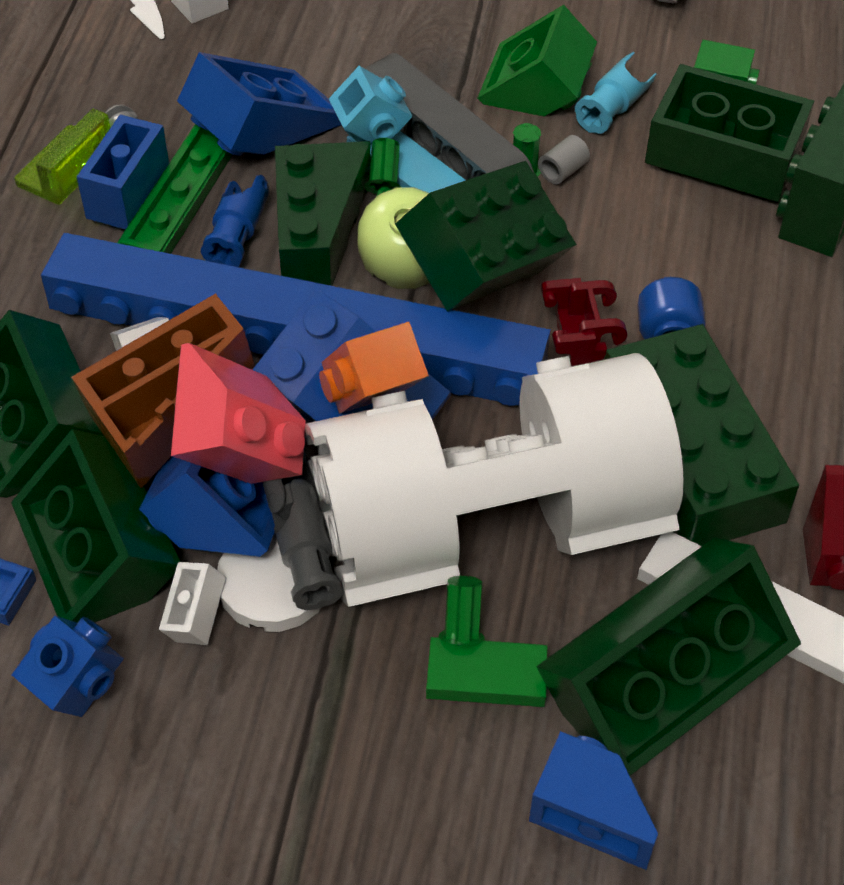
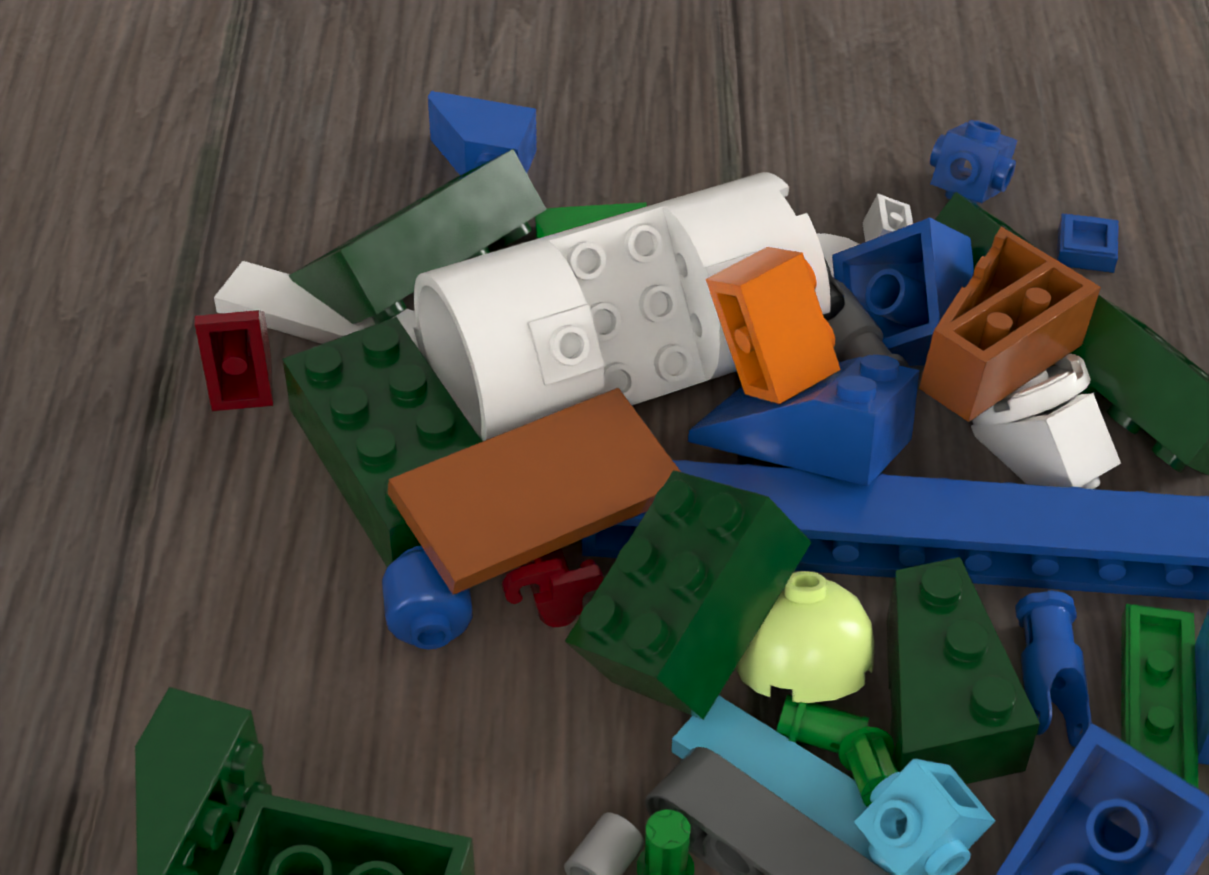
camera: 170 degrees right, 5 degrees down
coral slope [171,343,306,484] -> none
none -> dark orange tile [387,388,681,595]

